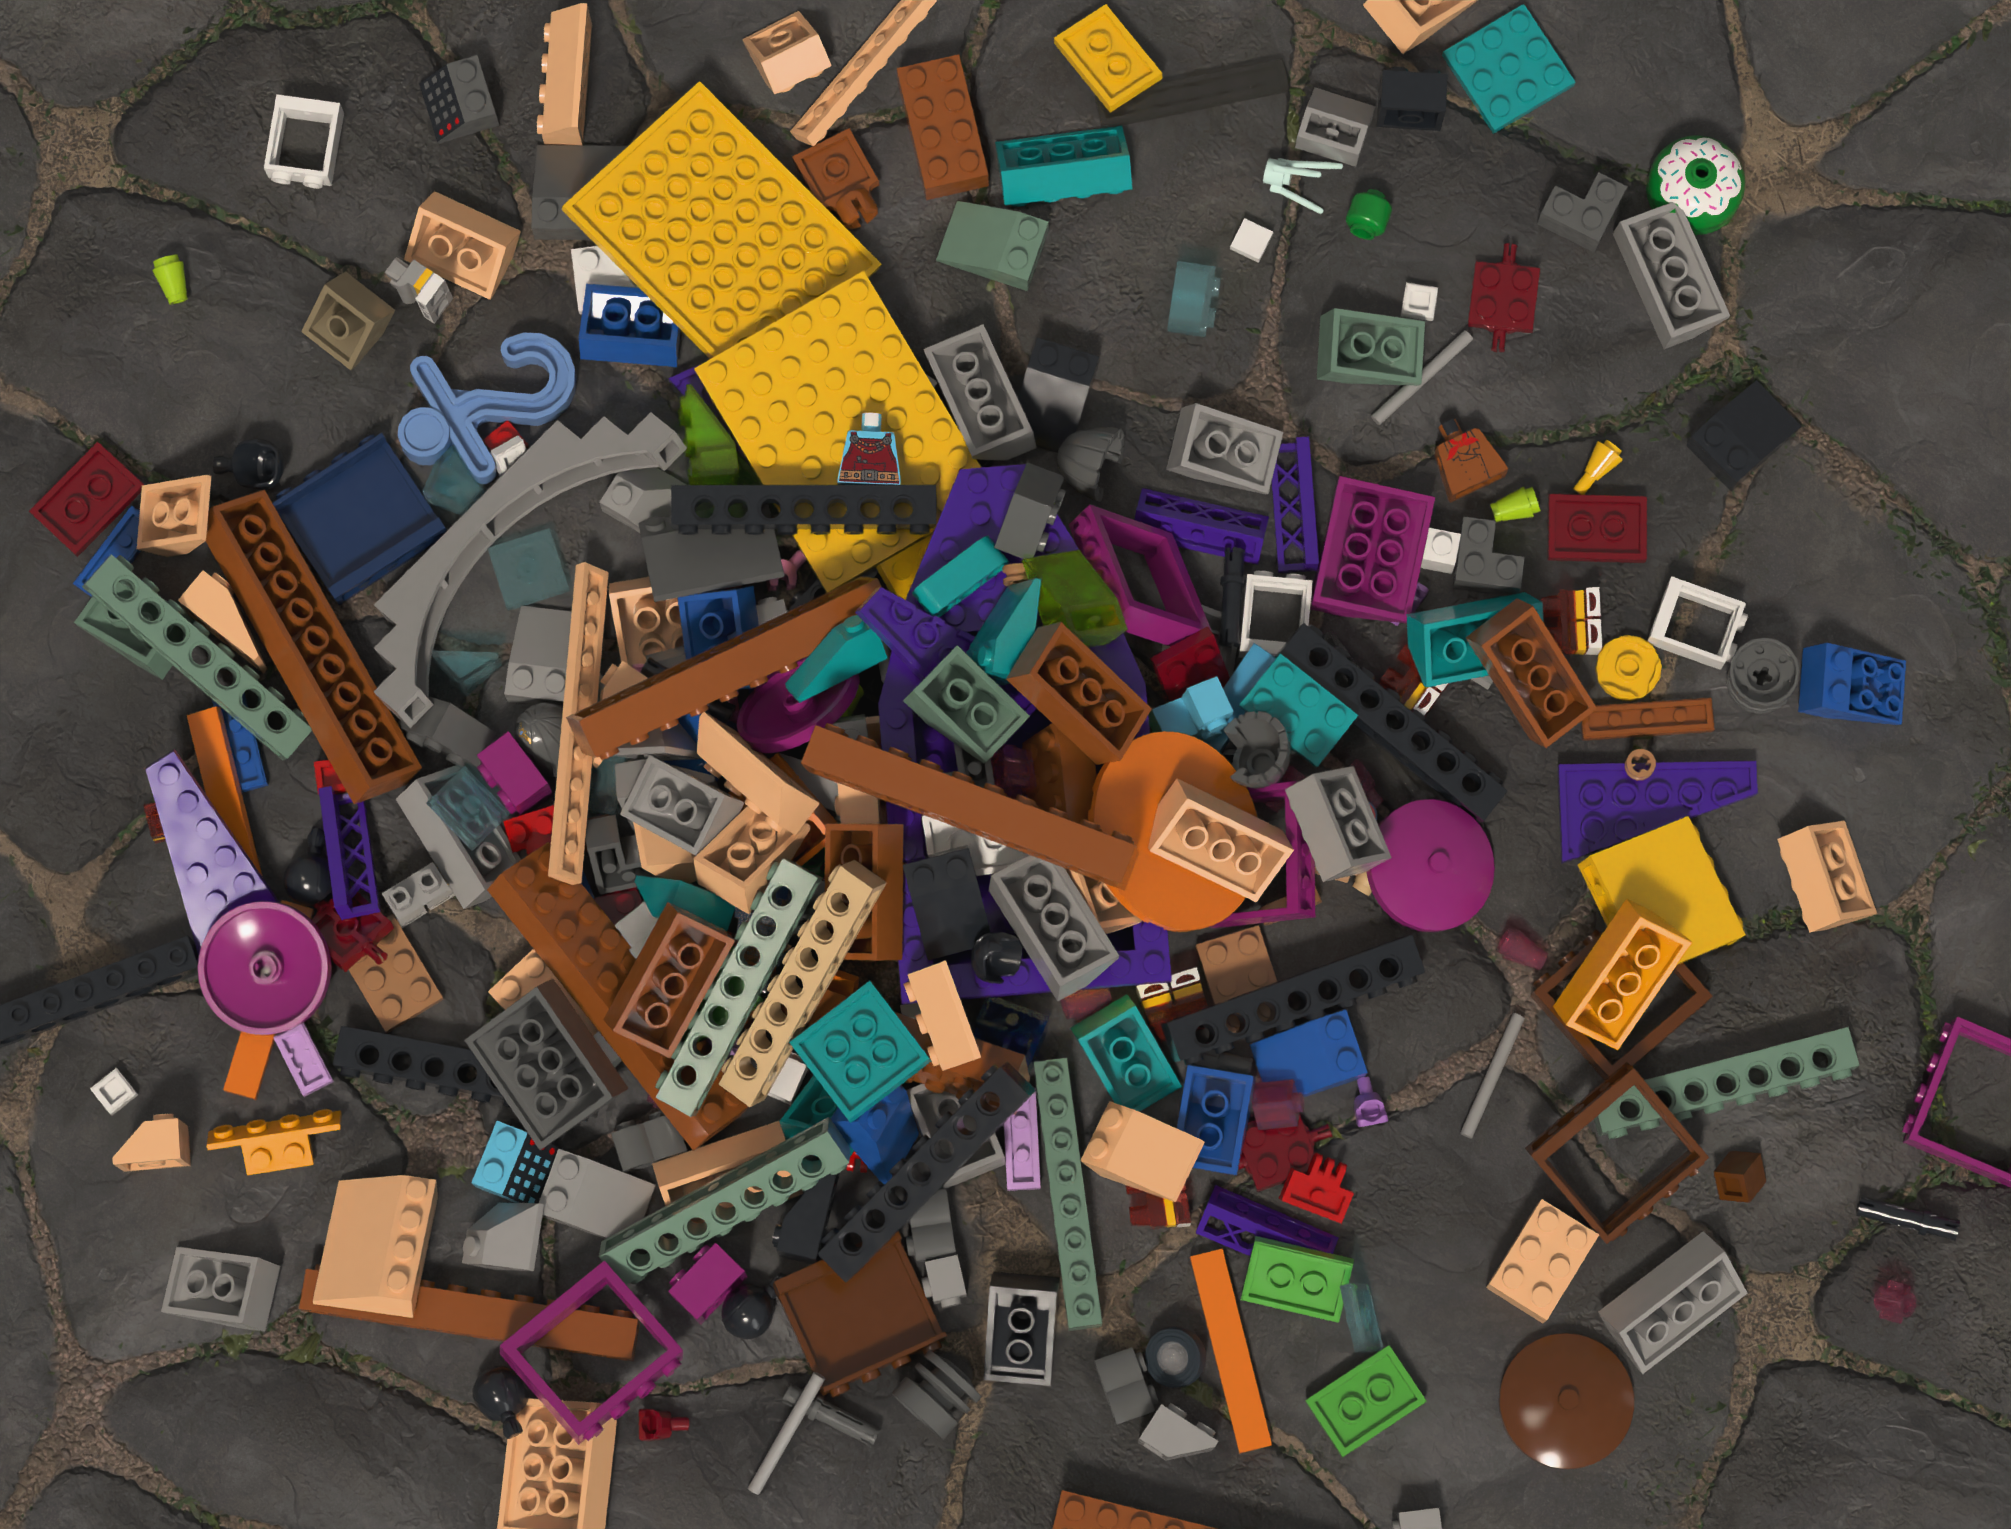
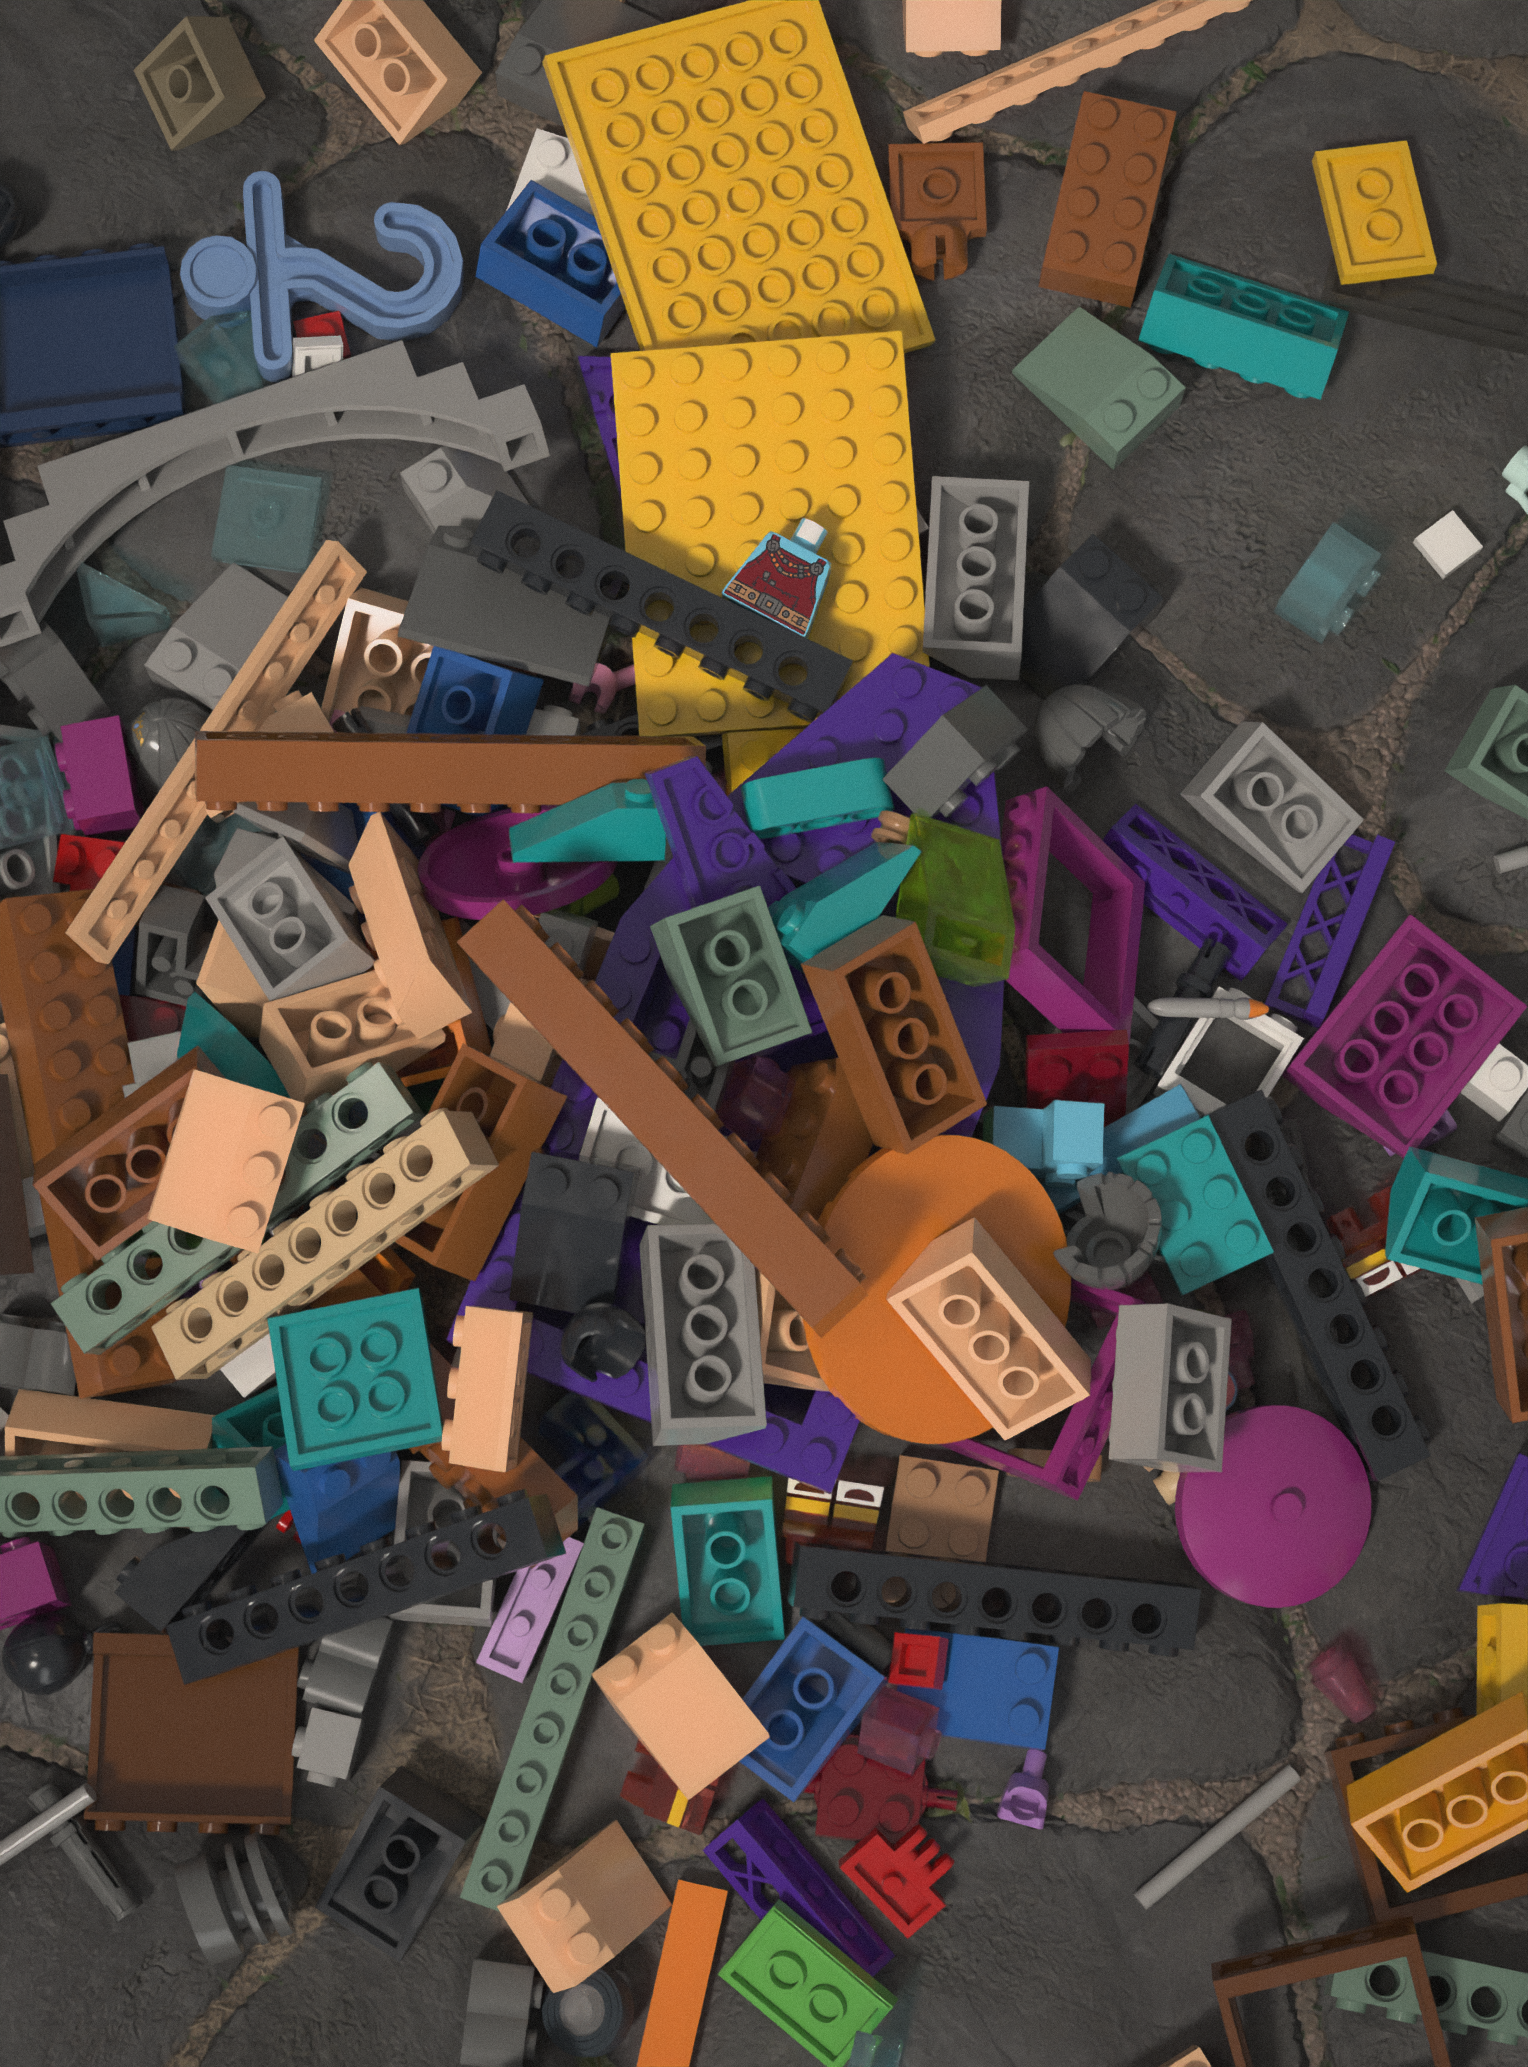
camera: 25 degrees right, 0 degrees up
light grey hips [385,257,453,324] -> none
clear neon green slope [678,384,739,485] -> none
none -> light nougat slope [147,1069,305,1253]
none -> light nougat slope [497,1820,672,1993]
none -> red plate [888,1632,949,1690]
none -> light grey piece [1147,997,1269,1020]

